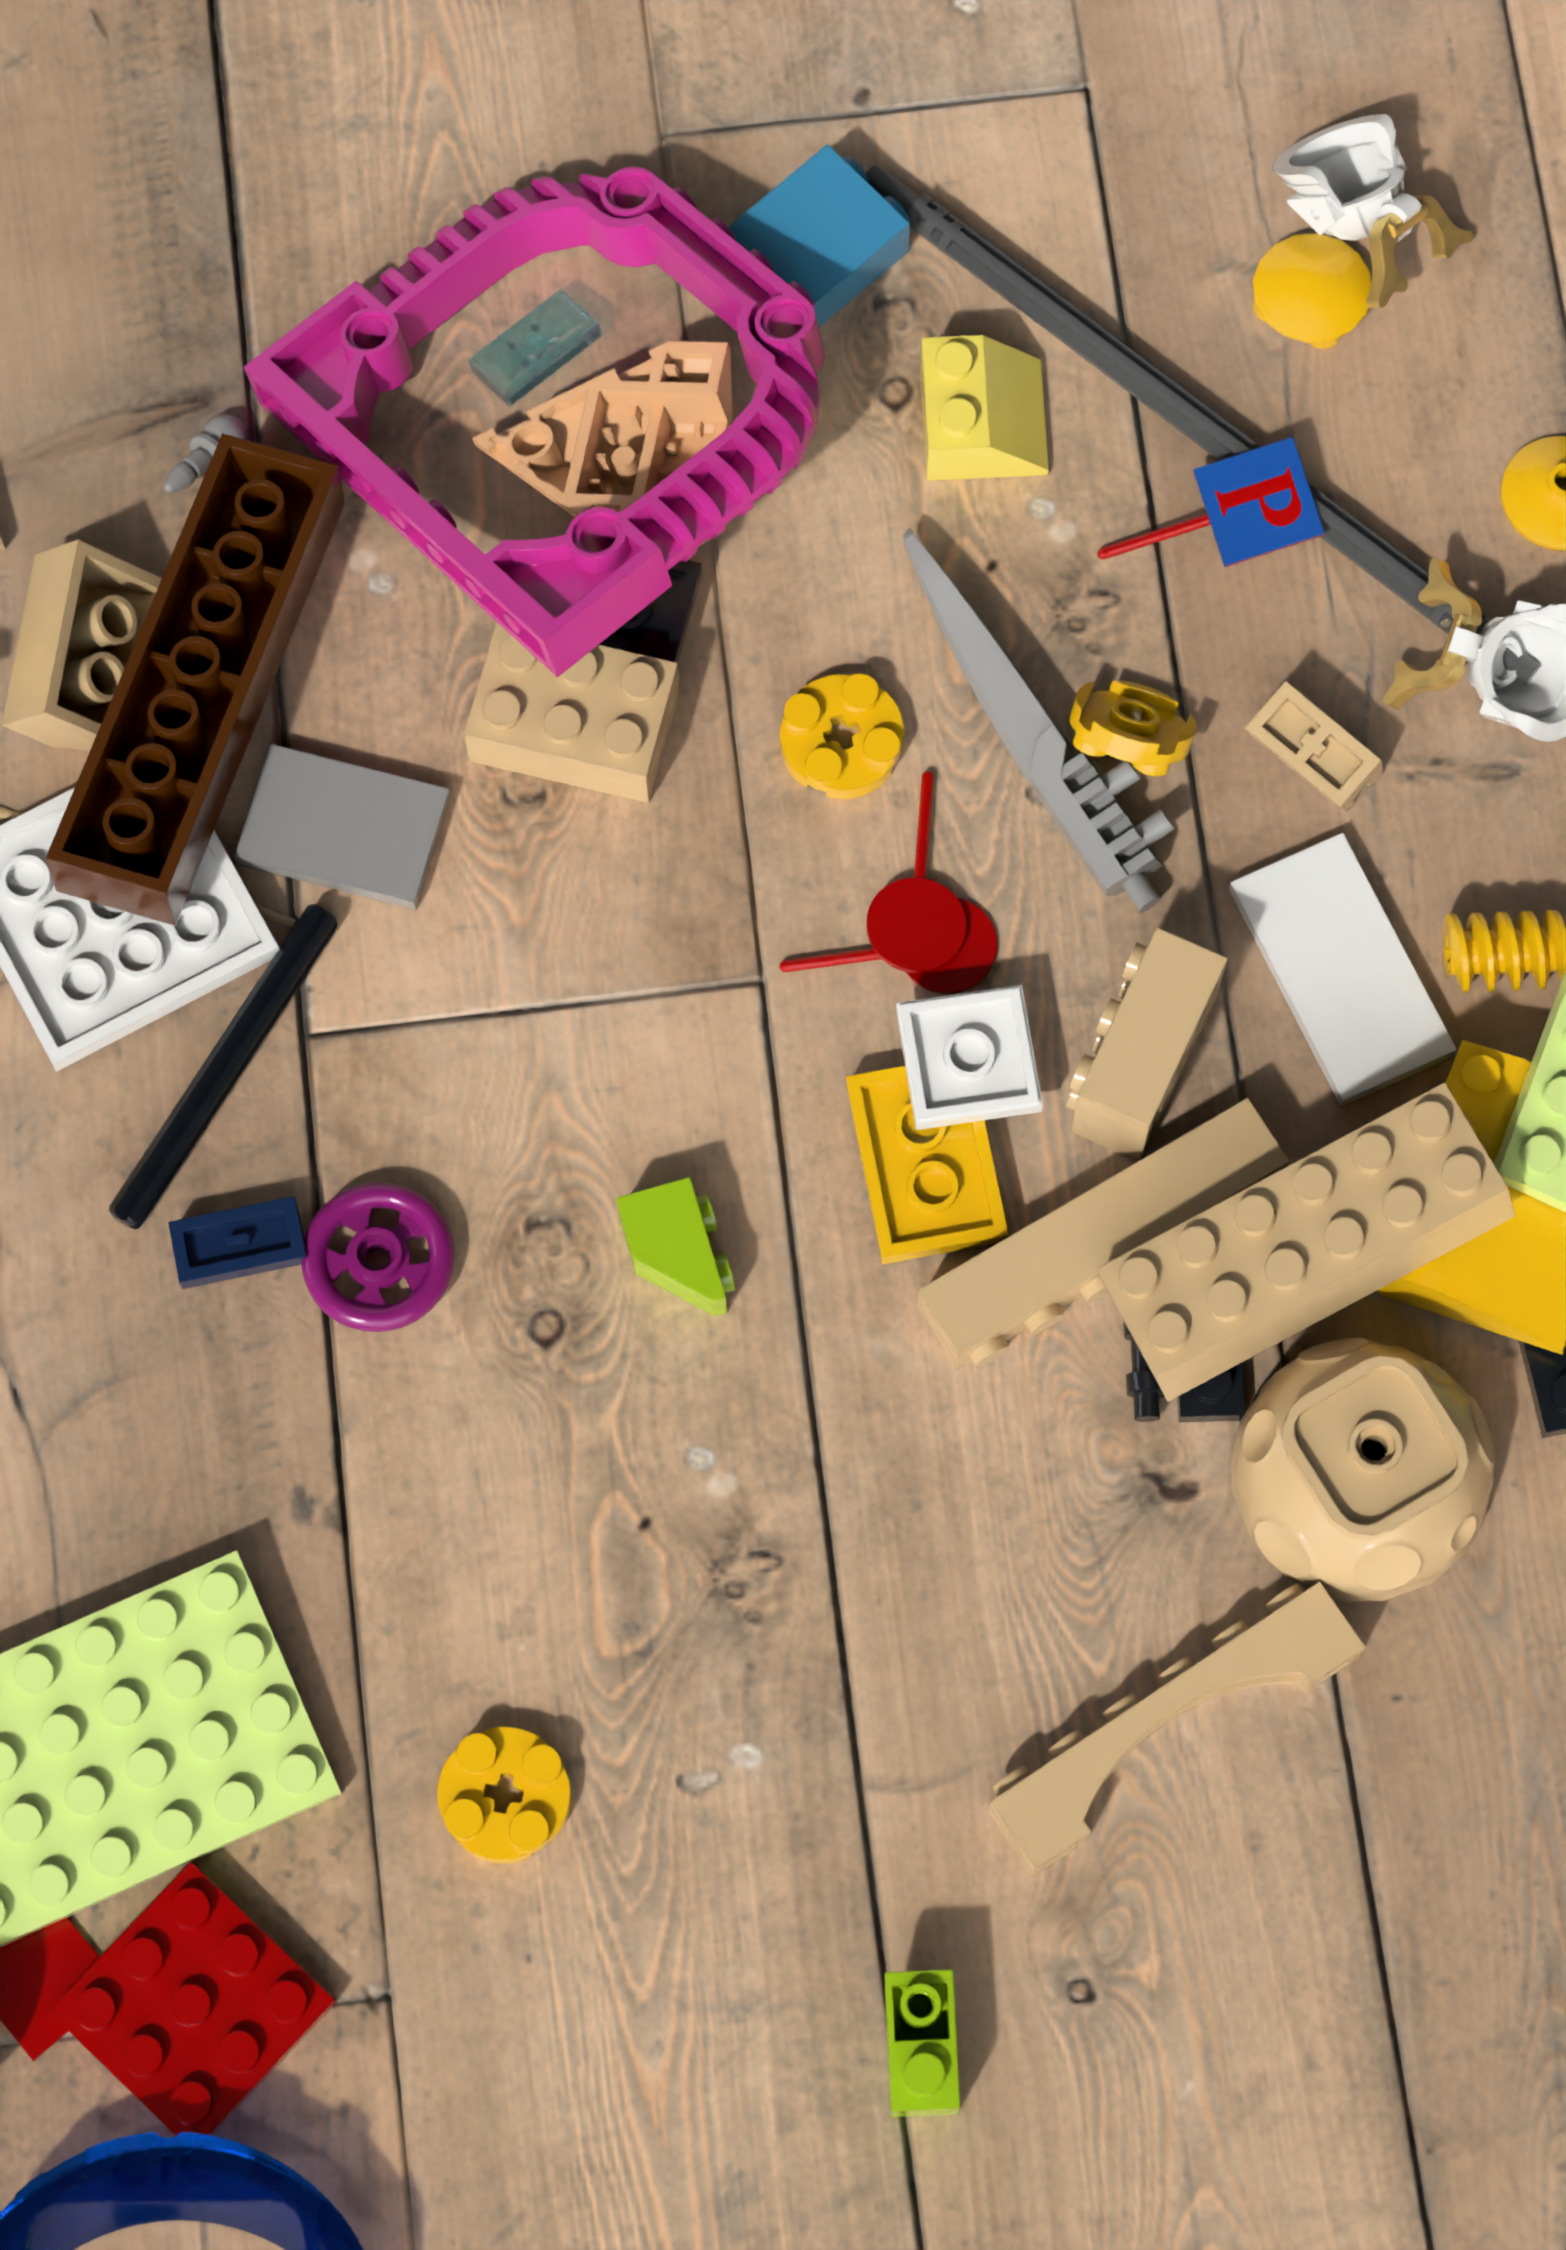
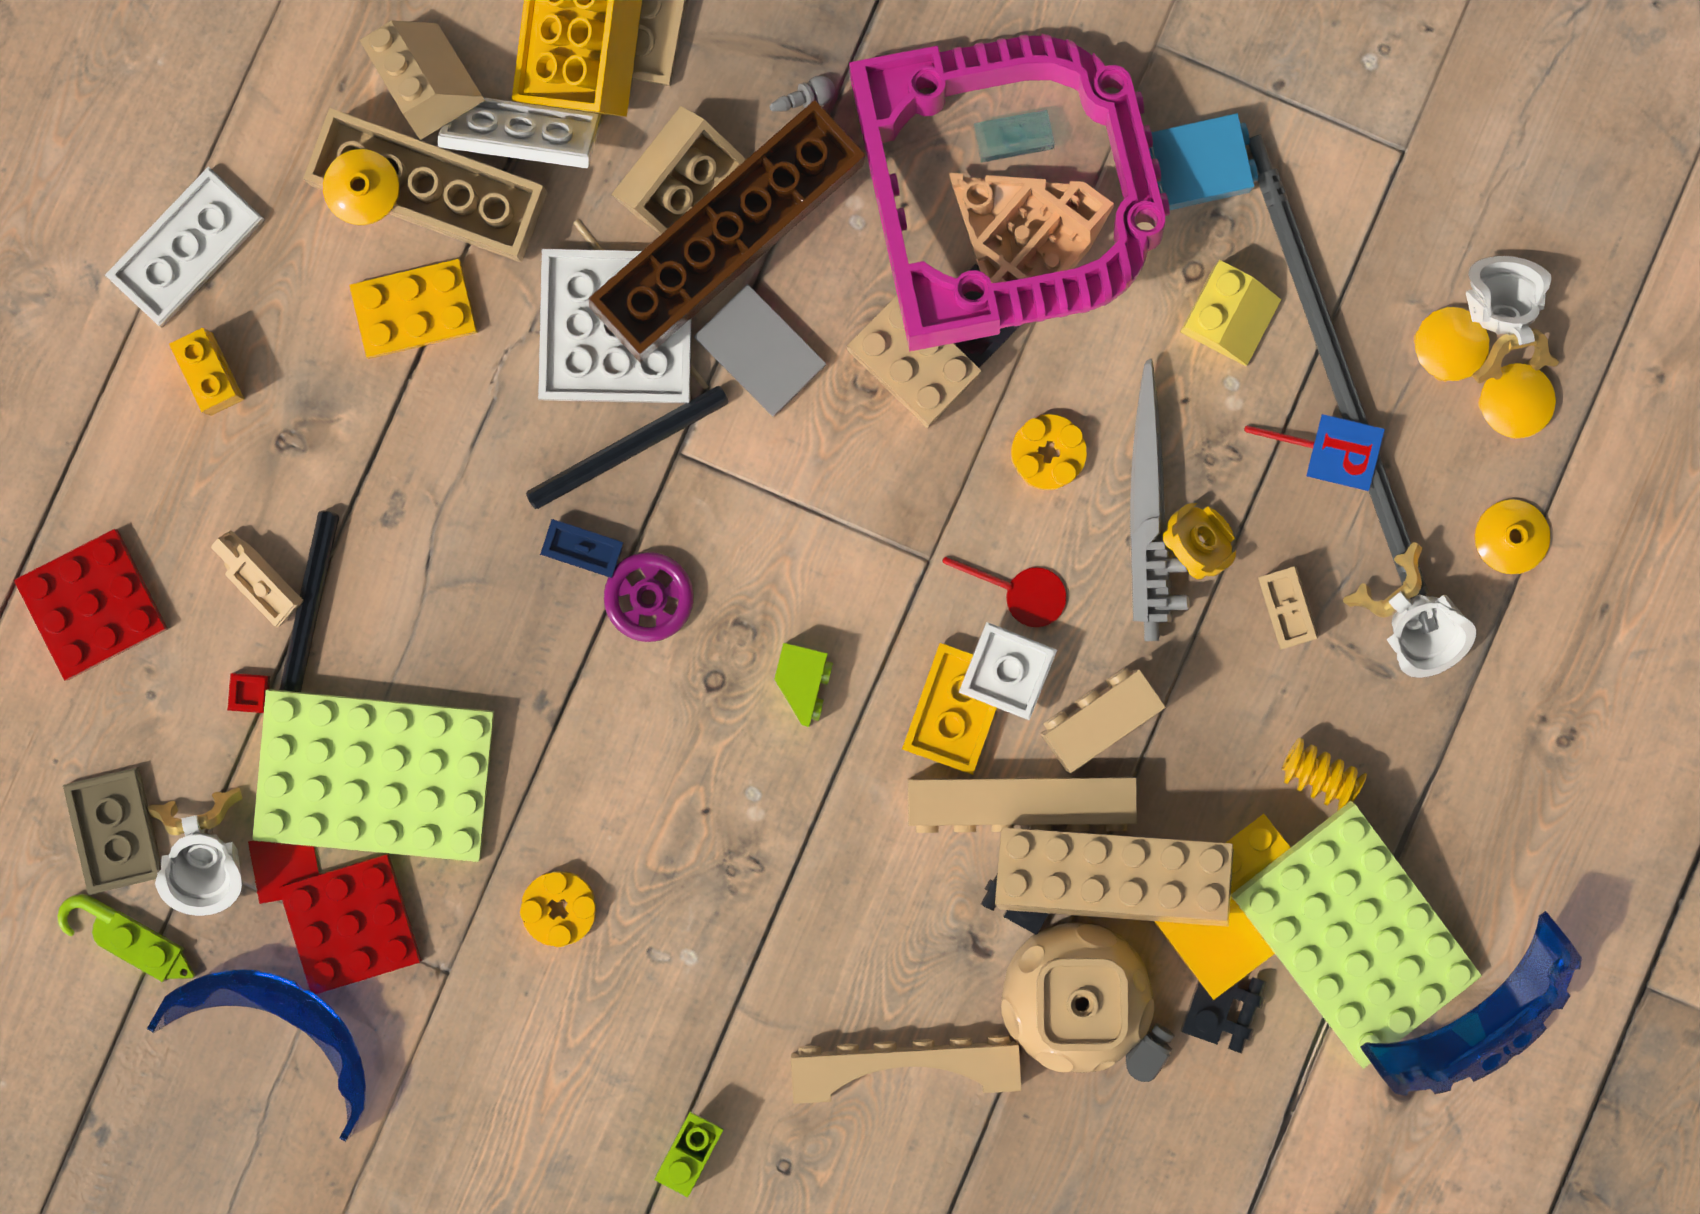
camera: 30 degrees right, 15 degrees up
red piece [866,771,967,973] -> none
white tile [1229,833,1457,1107] -> none
none -> dark grey arm [1125,1023,1175,1082]
none -> yellow dish [1478,363,1556,439]

